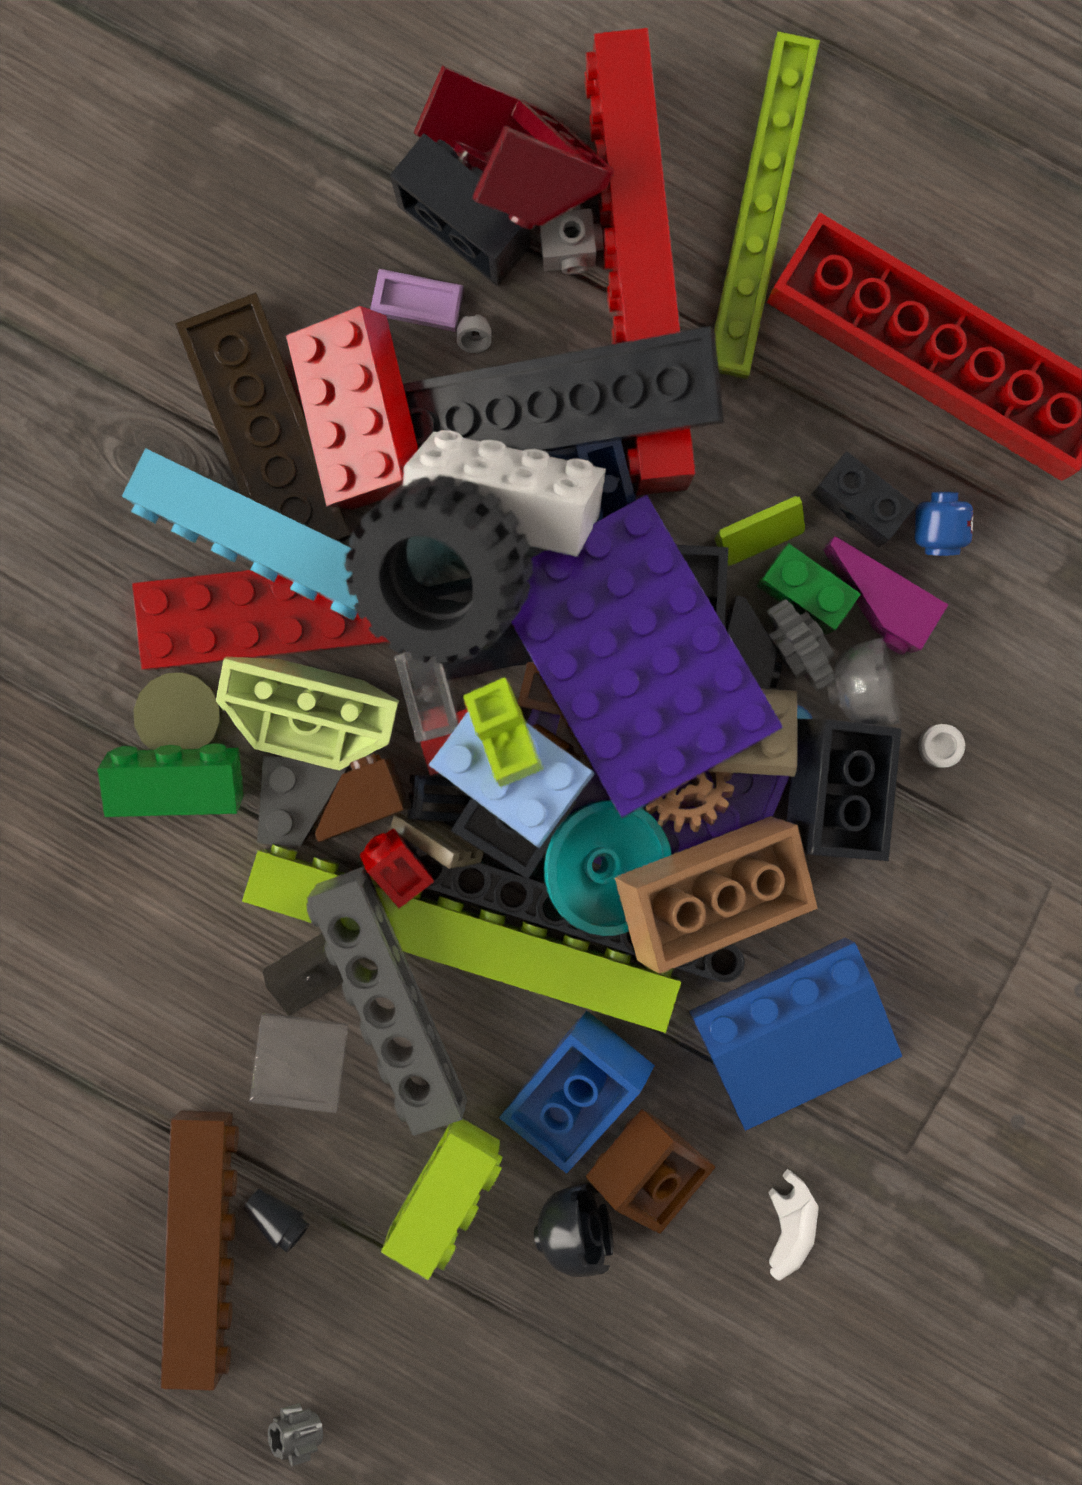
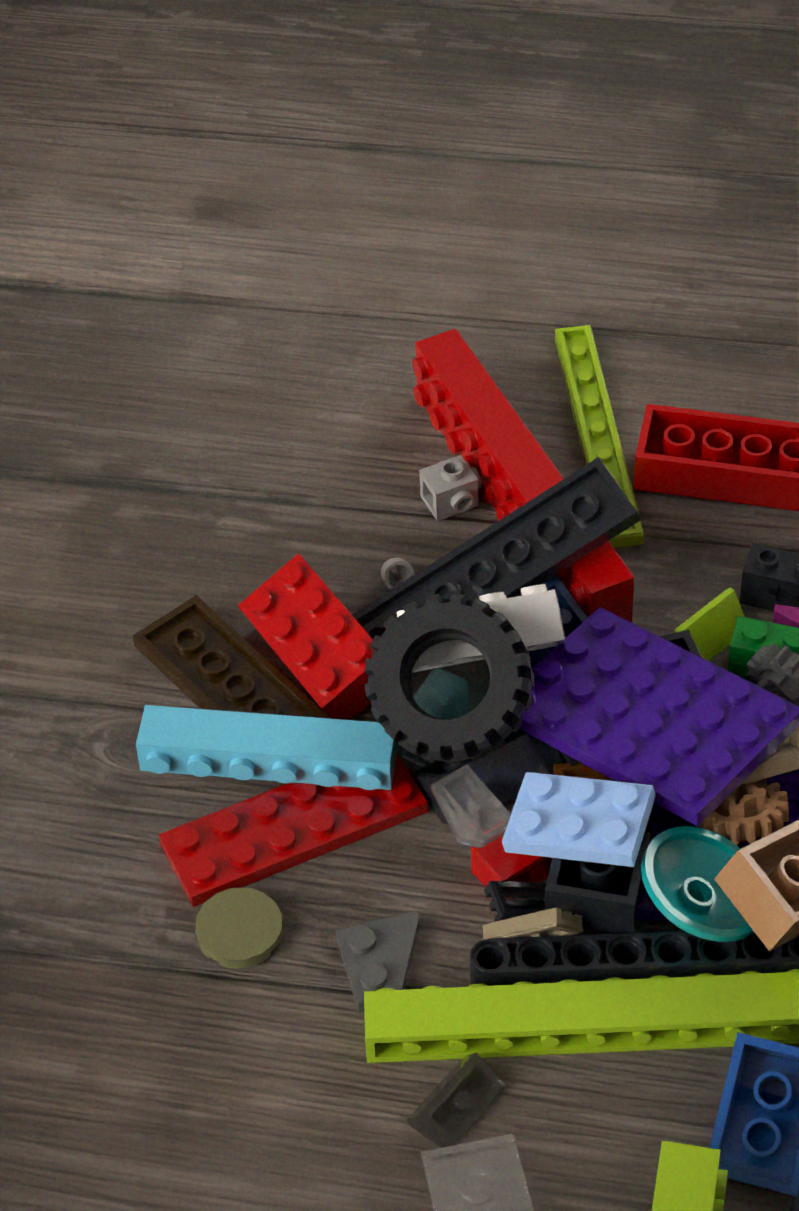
camera: 20 degrees left, 40 degrees down
green brick [97,744,244,817] -> none
yellowish green wedge [216,657,399,771] -> none
dark grey brick [307,866,468,1136] -> none
reddish brown slope [315,754,411,842] -> none
red bracket [360,828,434,909] -> none
lavender tile [370,269,464,332] -> none
black brick [390,134,530,287] -> none
dark red windscreen [413,65,615,230] -> none
lime slope [463,677,543,787] -> none

